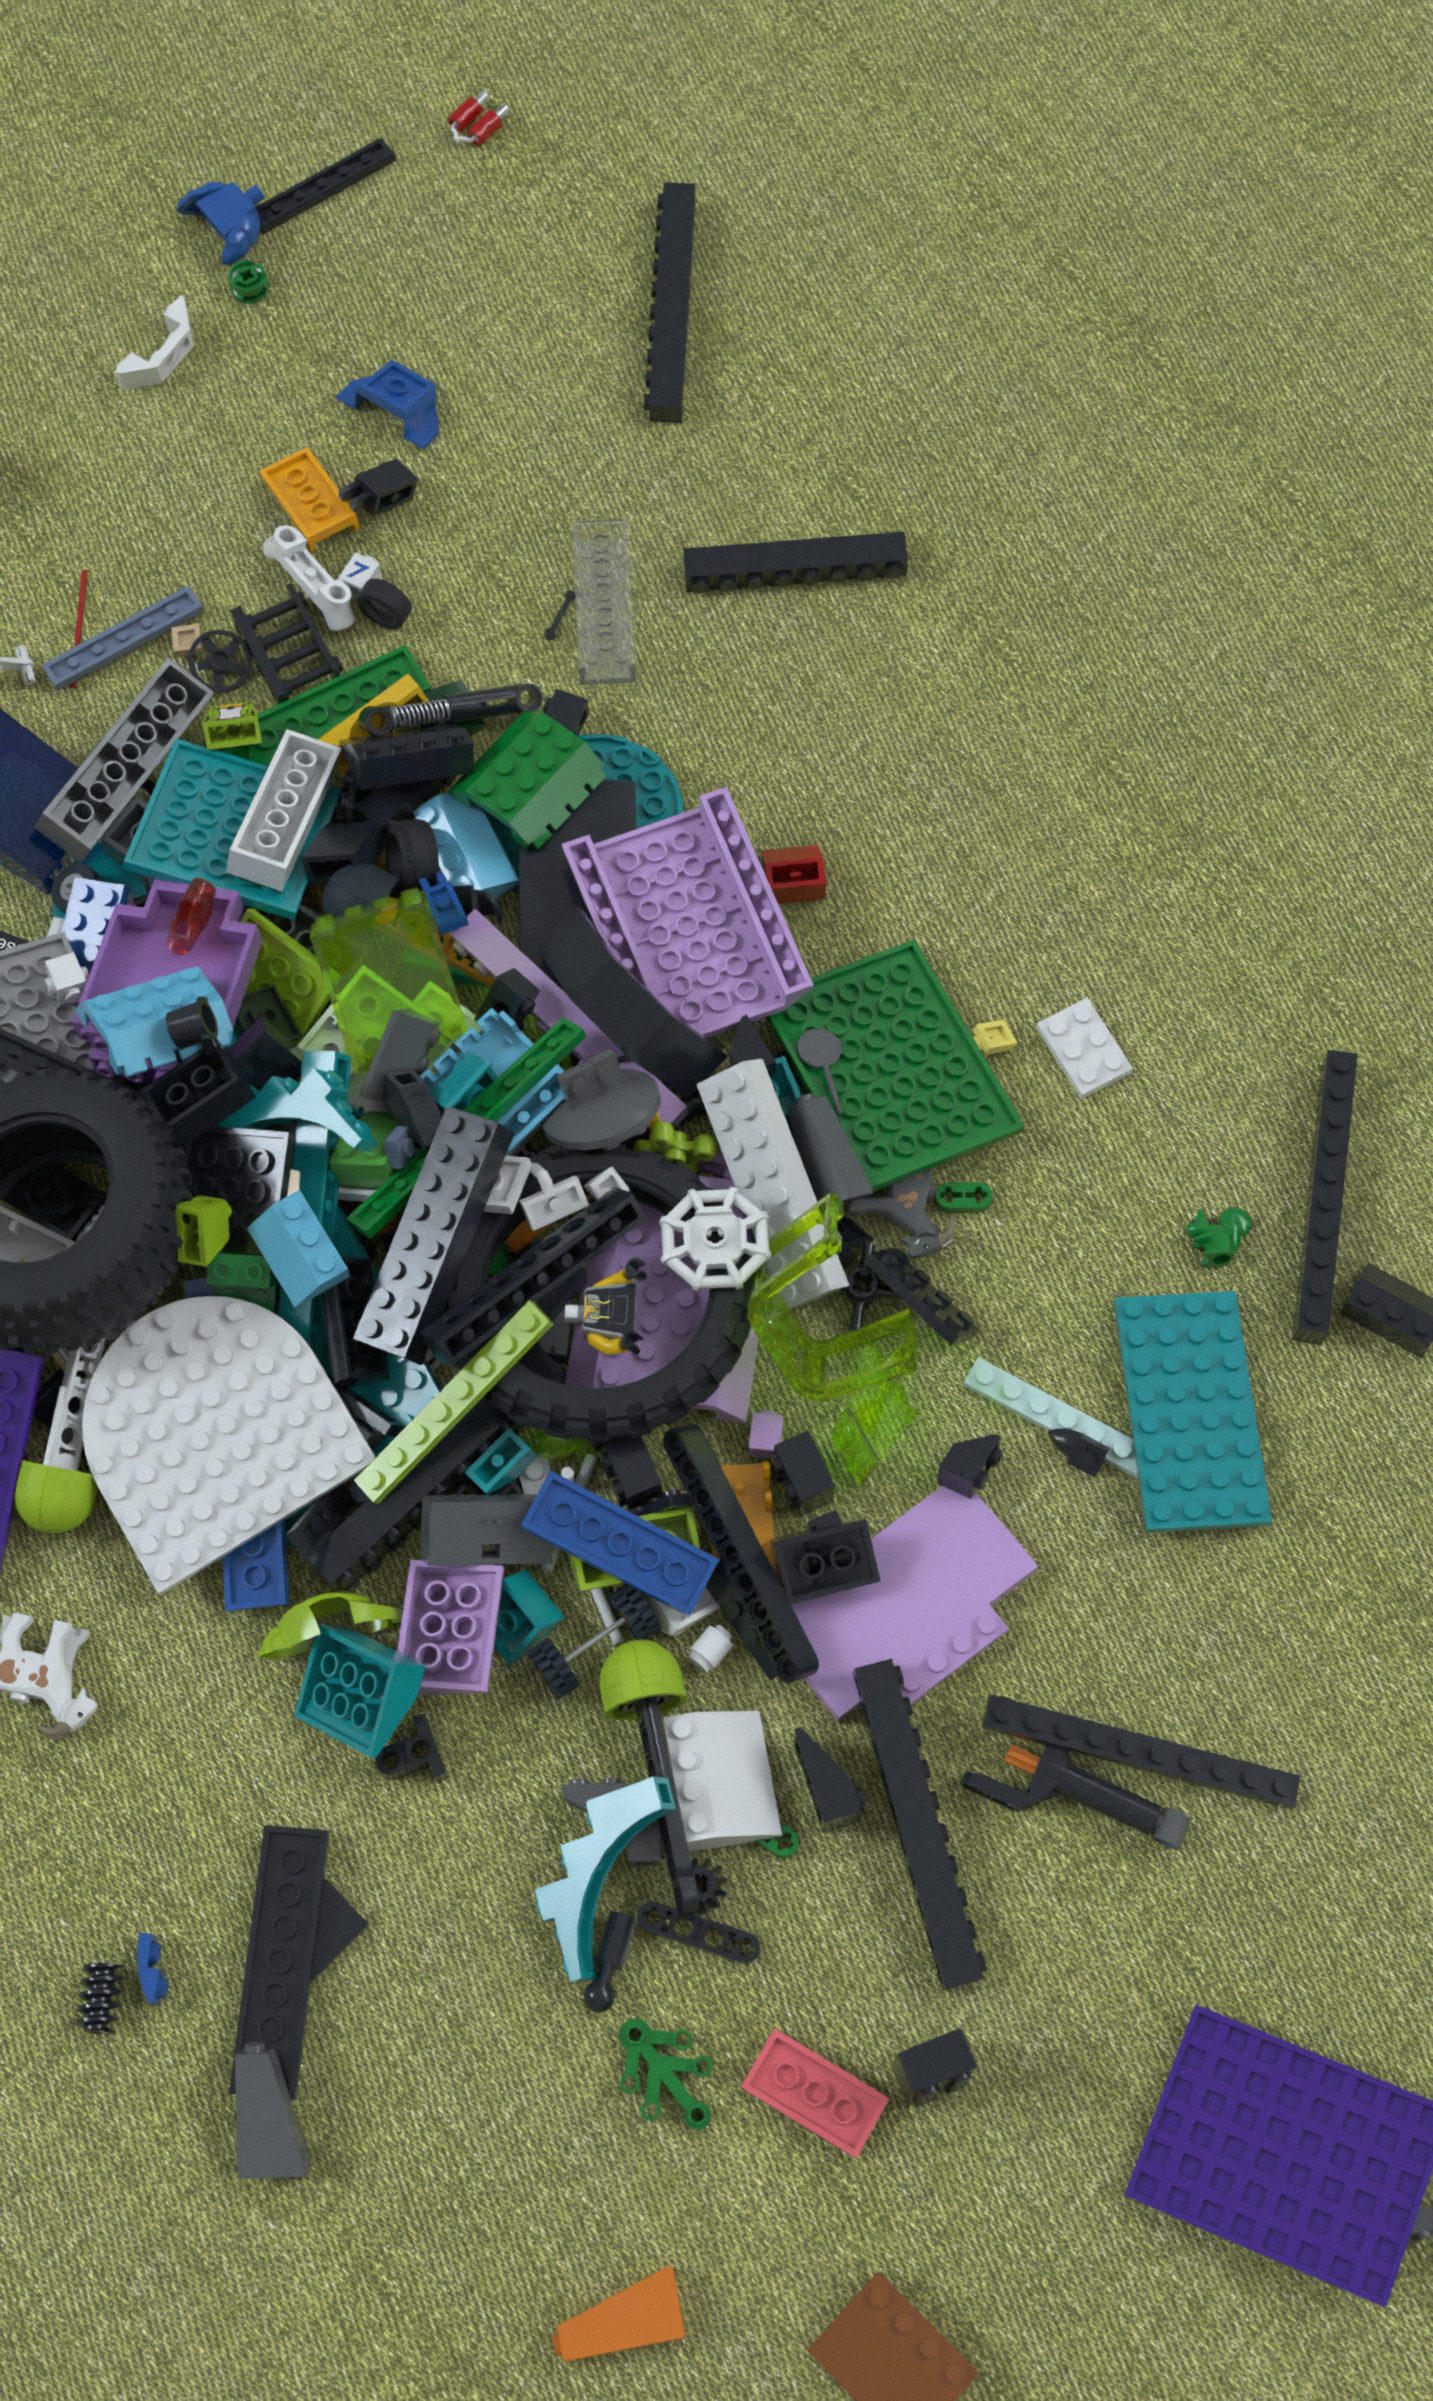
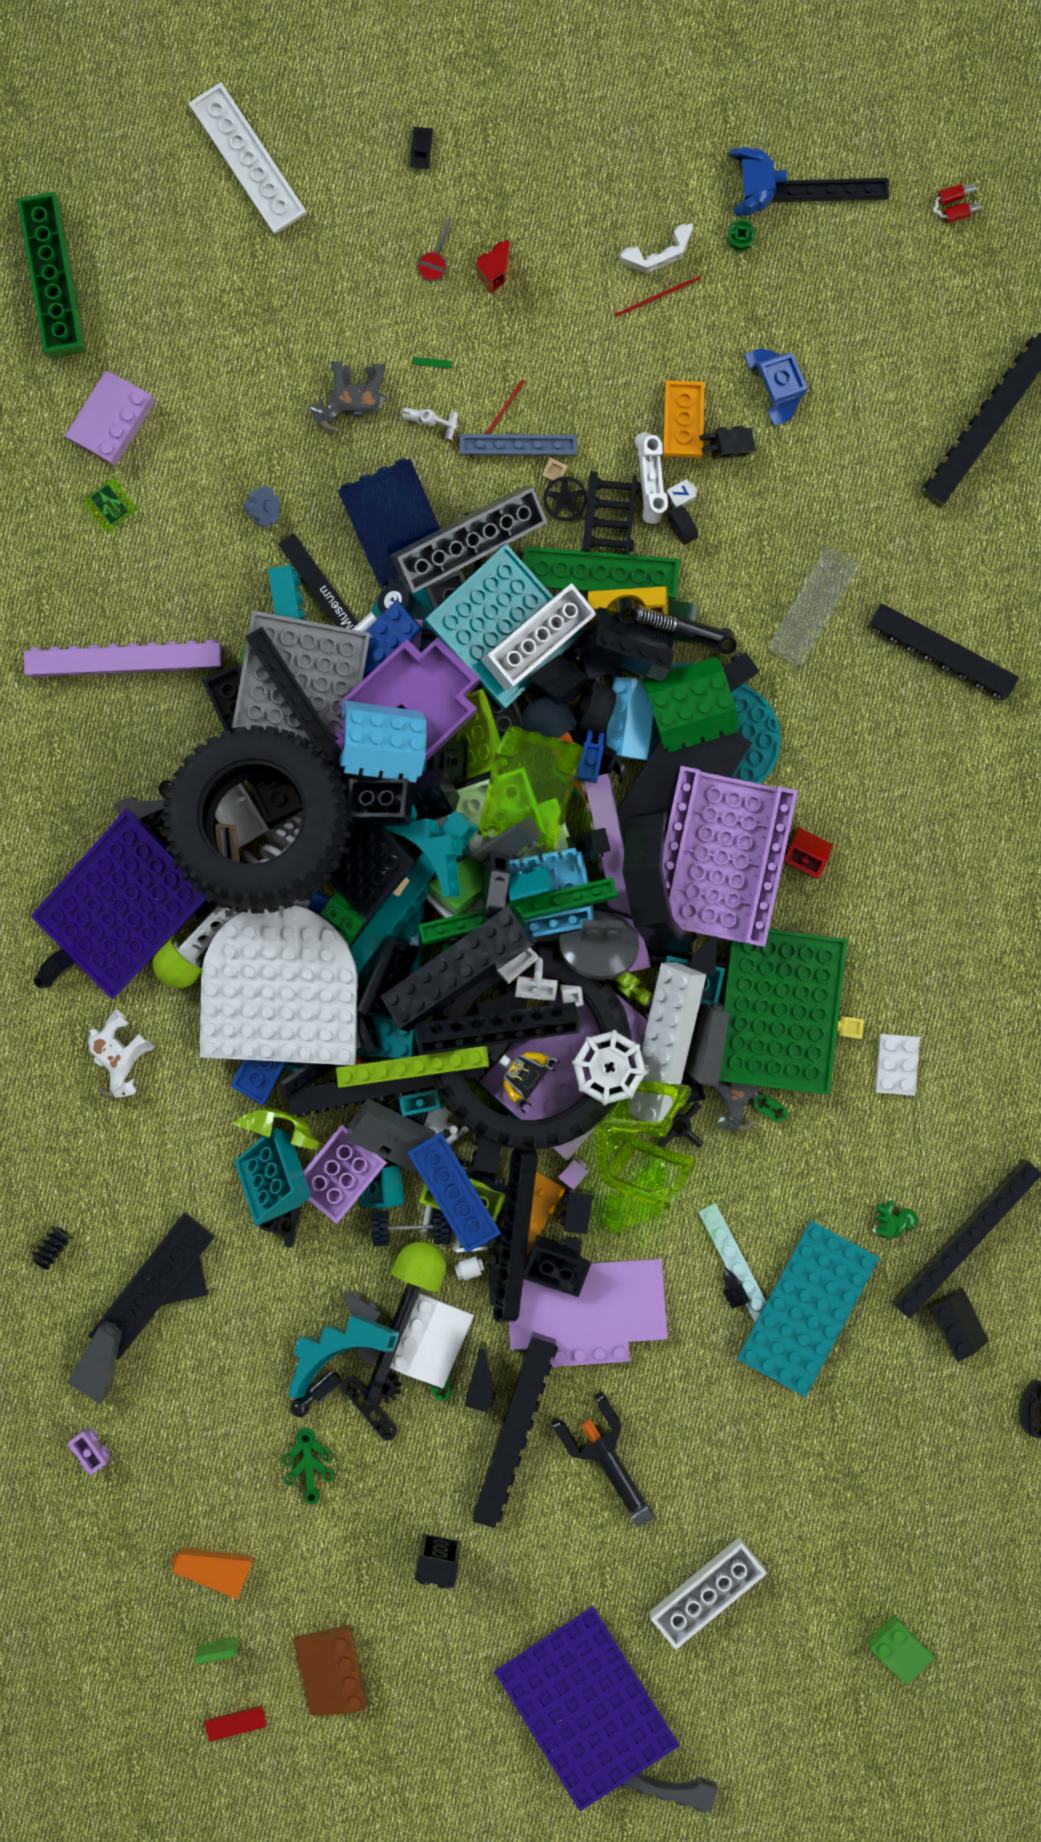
camera: 35 degrees right, 20 degrees up
white brick [44,952,89,1005] -> none
blue slope [138,1933,169,2006] -> none
clear red piece [166,878,216,955] -> none
black piece [166,997,219,1055] -> none
lime torso [175,1196,232,1267] -> none
lime torso [202,702,262,750] -> none
medium azure slope [247,1190,350,1309] -> none
sand blue plate [384,1126,414,1169] -> none
black hinge [544,590,576,641] -> none
coral plate [741,2028,890,2159] -> none
dark grey piece [797,1029,842,1116] -> none
black plate [864,1248,980,1346] -> none
black slope [938,1434,1003,1499] -> none
black plate [981,1694,1300,1809] -> none
none -> lavender brick [68,1426,111,1475]
none -> red piece [615,275,701,317]
none -> white brick [649,1537,767,1649]

